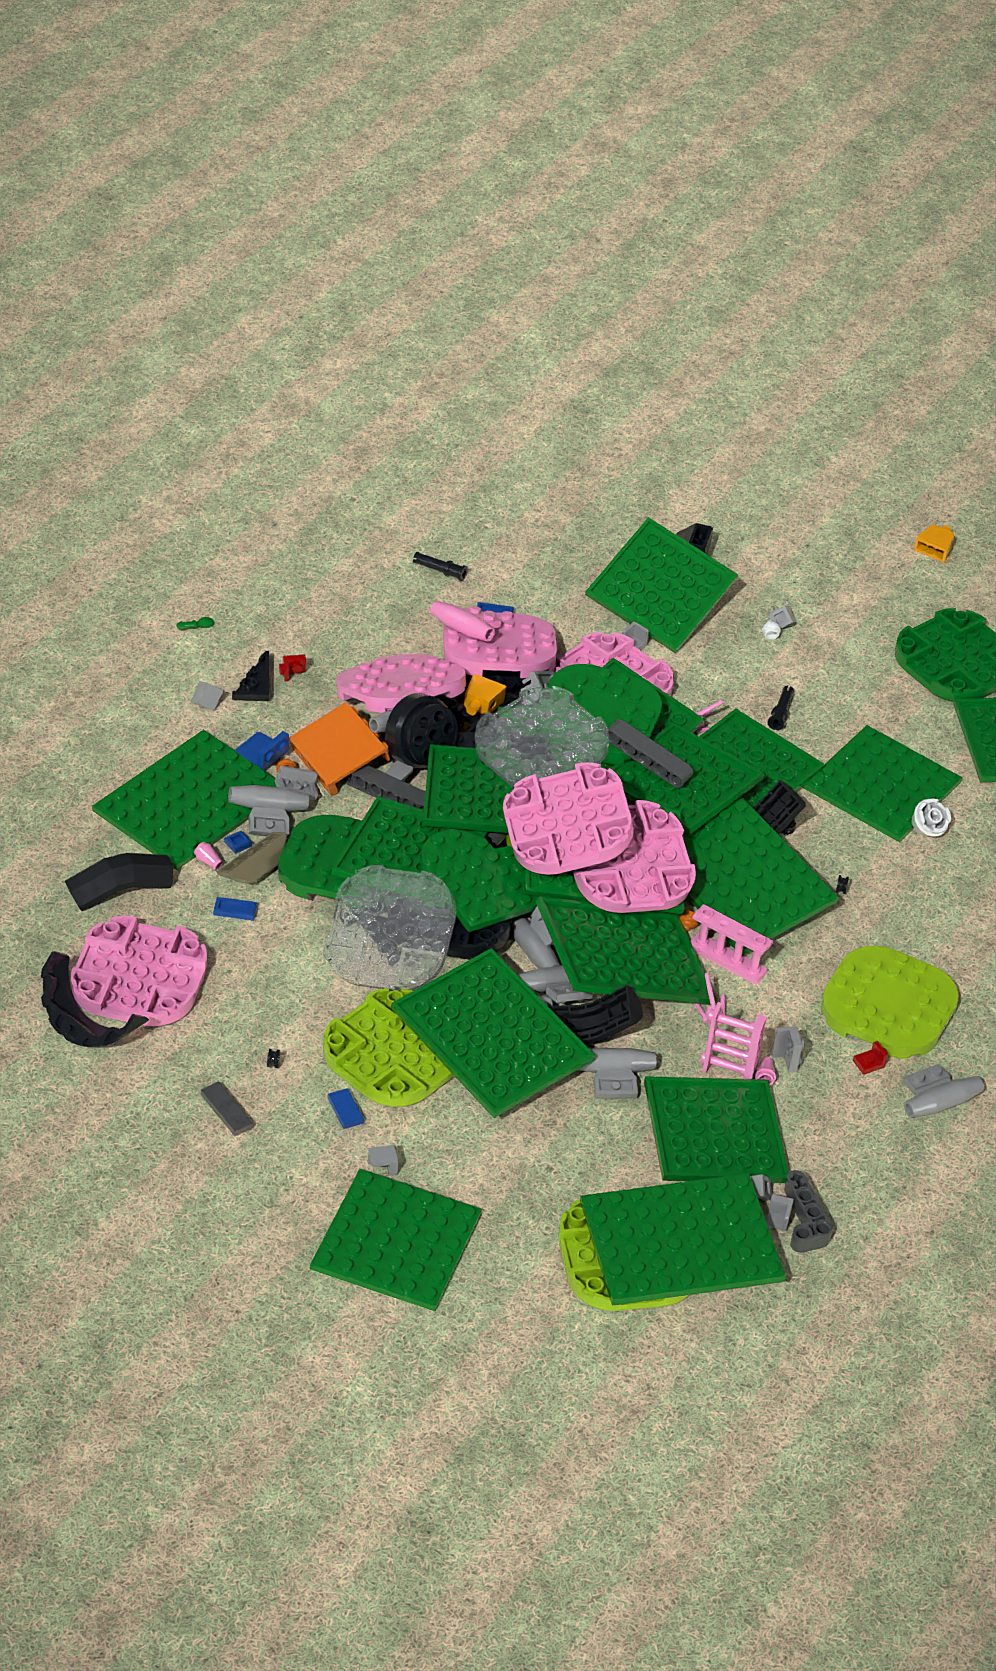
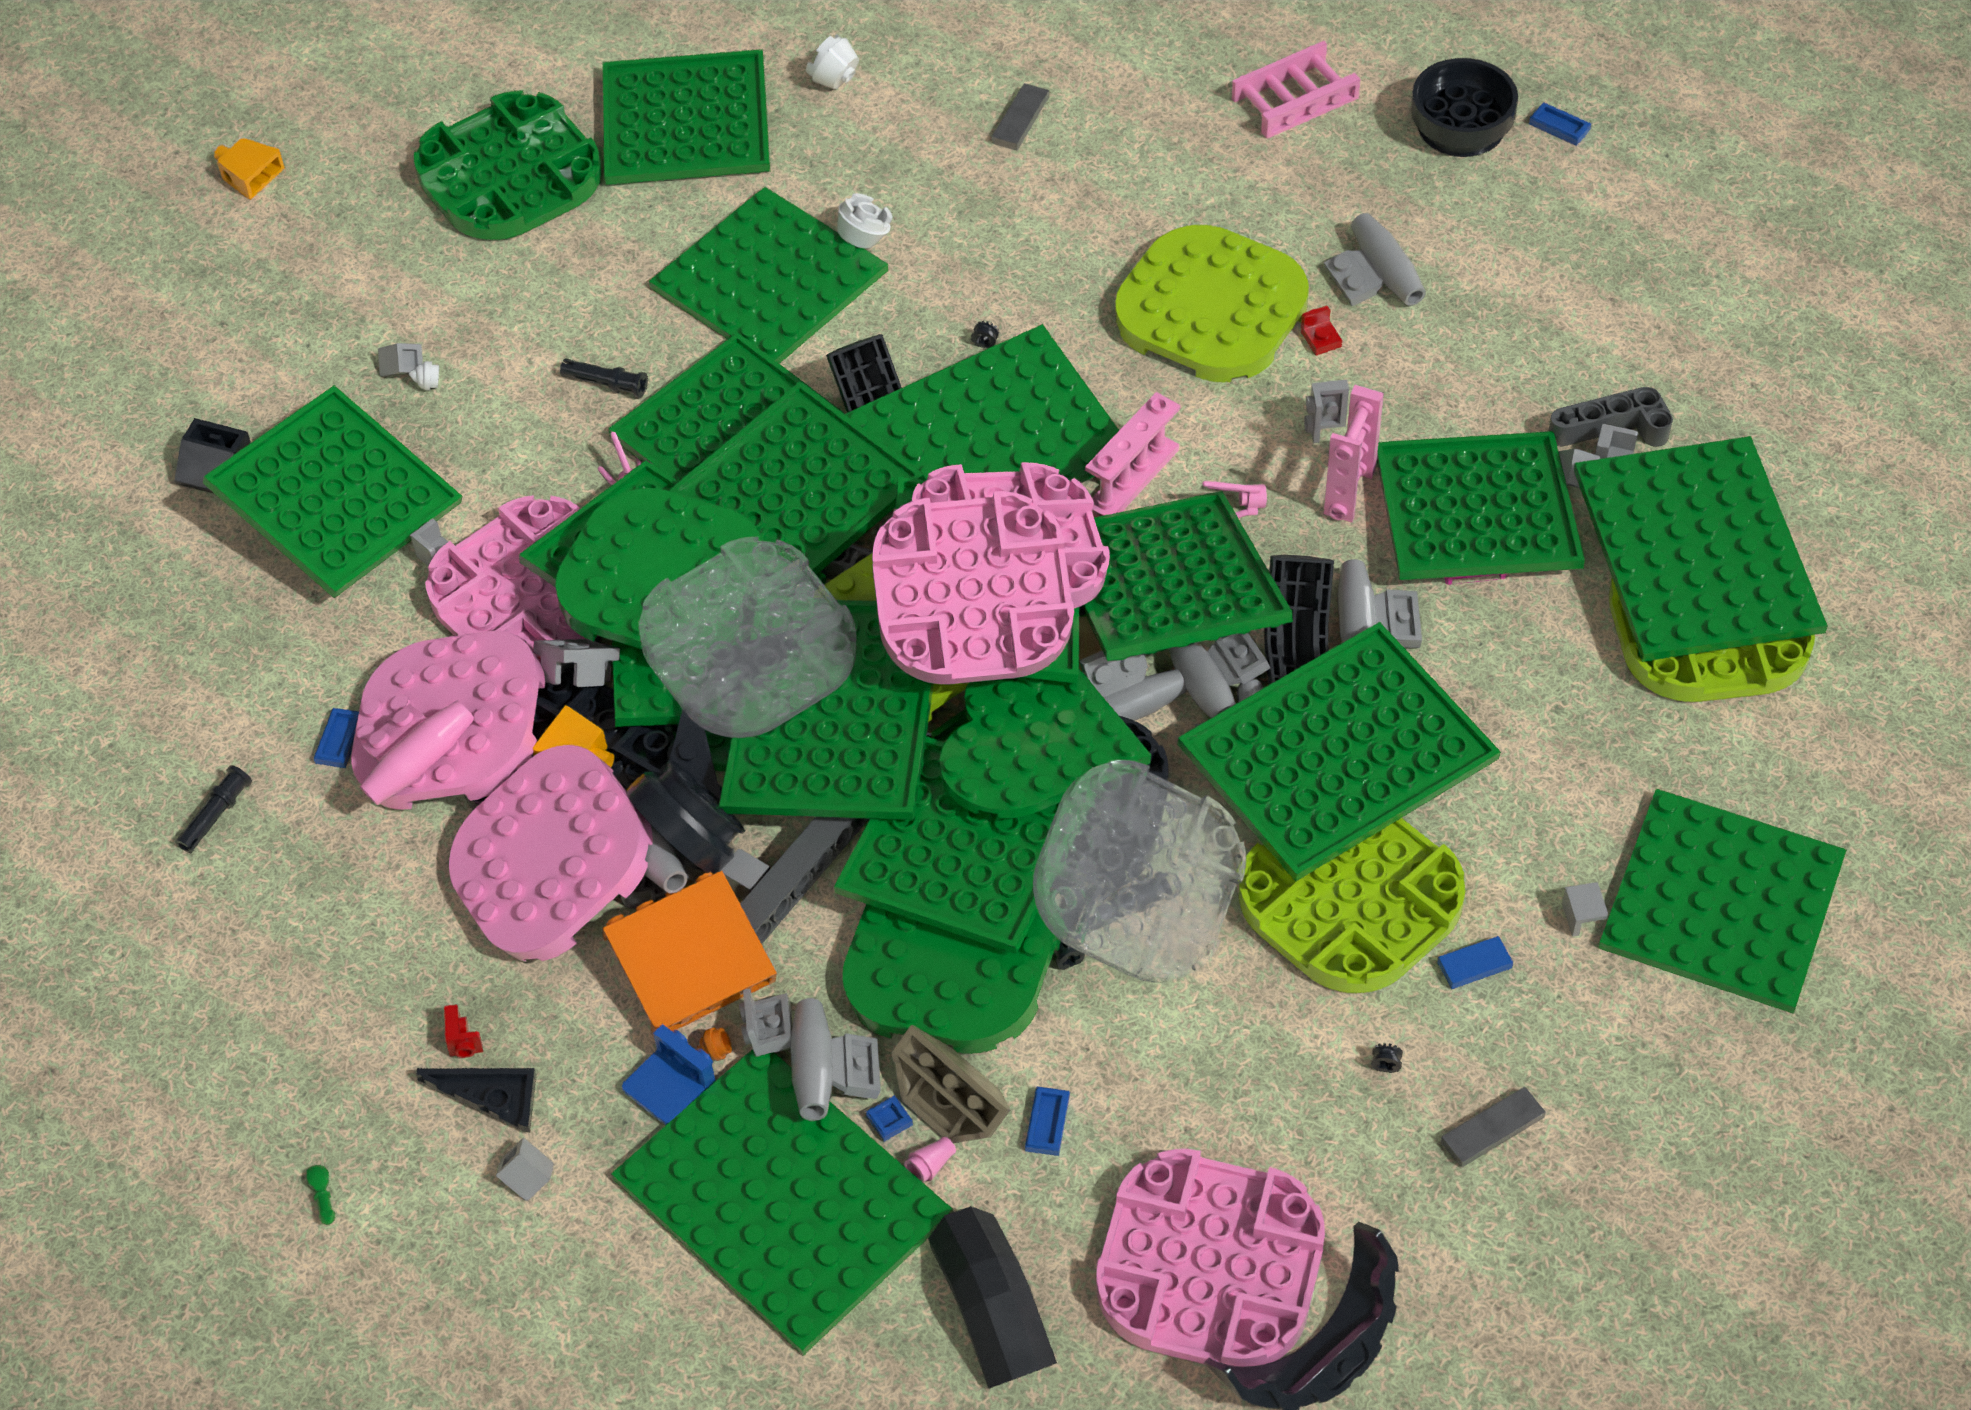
camera: 80 degrees left, 10 degrees up
dark grey beam [604,719,693,788] -> none

